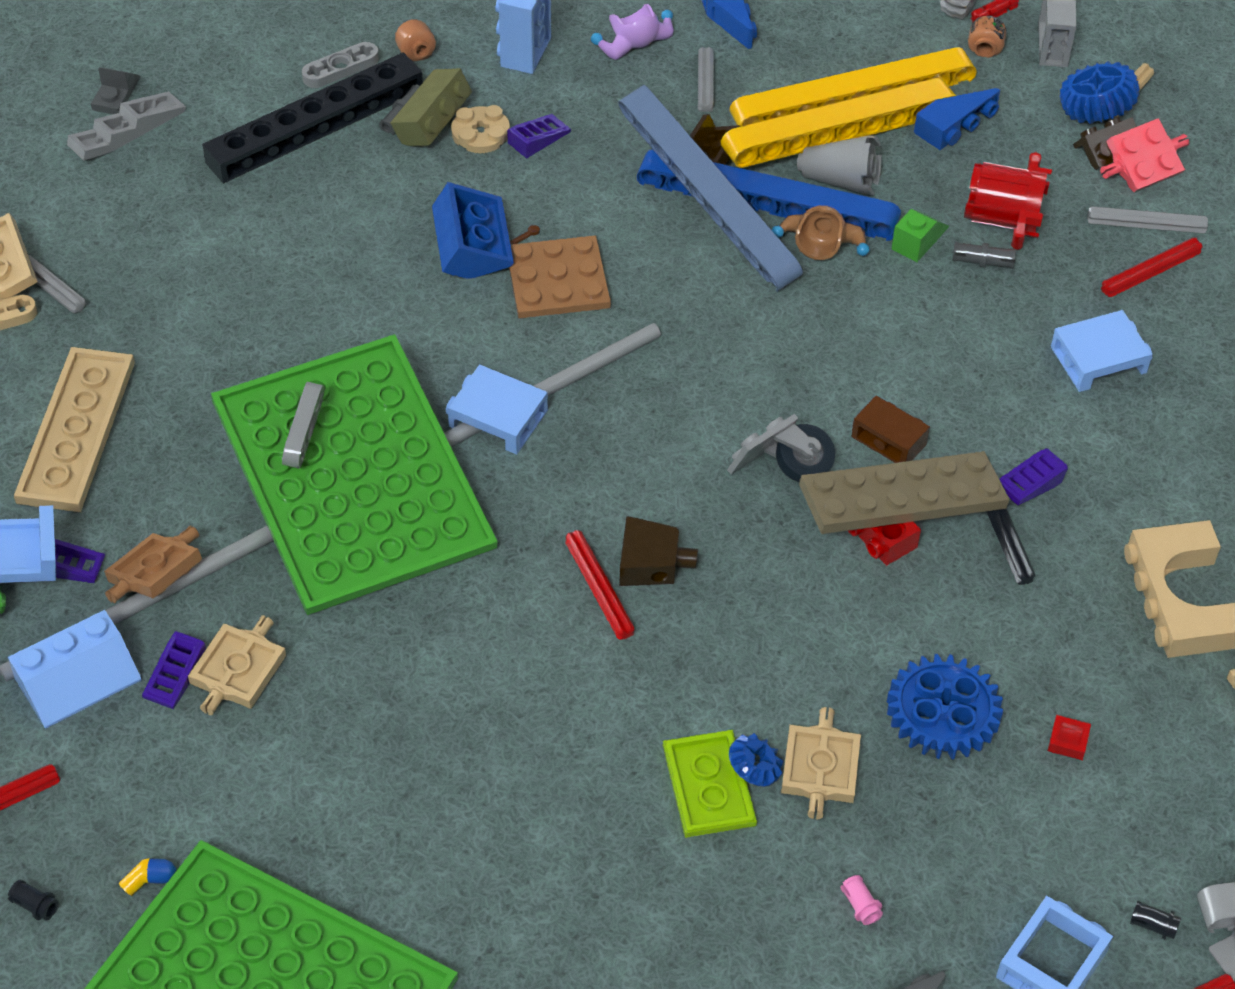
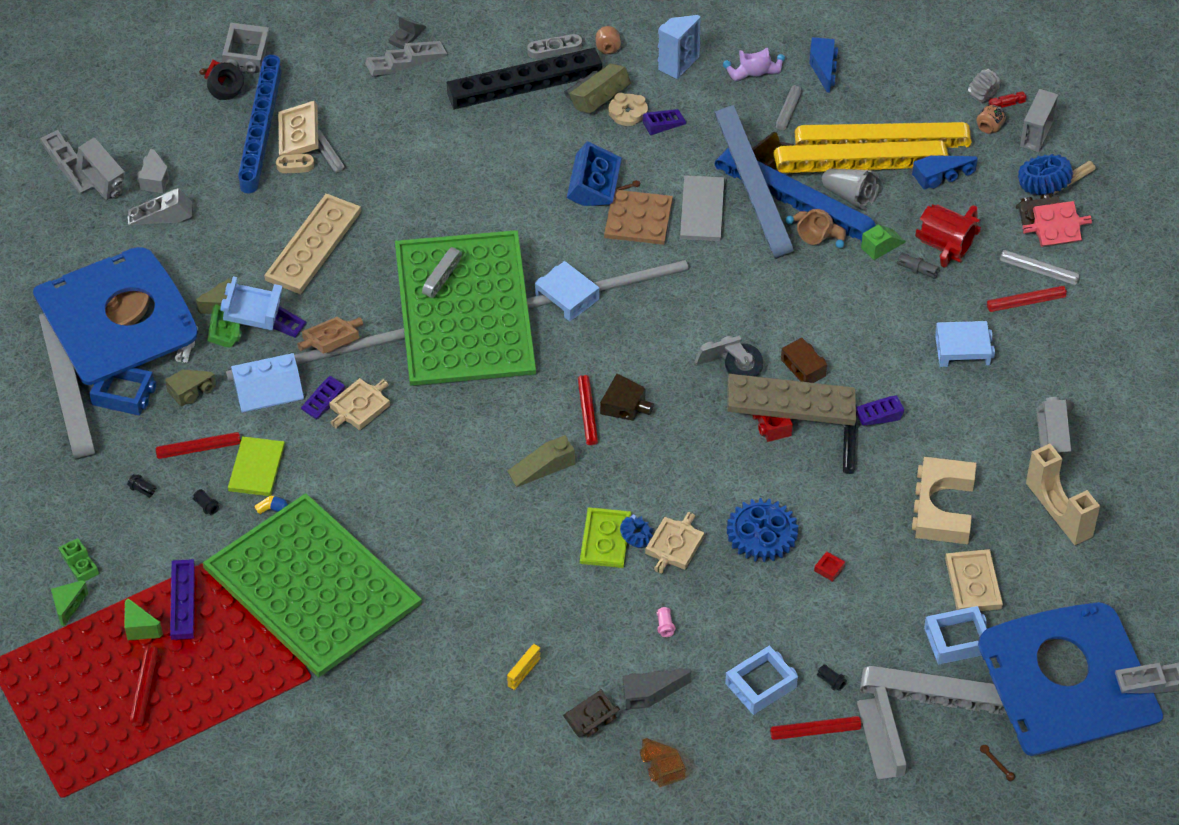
camera: 20 degrees right, 0 degrees up
none -> lime tile [228,436,285,496]
none -> olive slope [507,435,575,487]
none -> light grey tile [680,175,724,241]

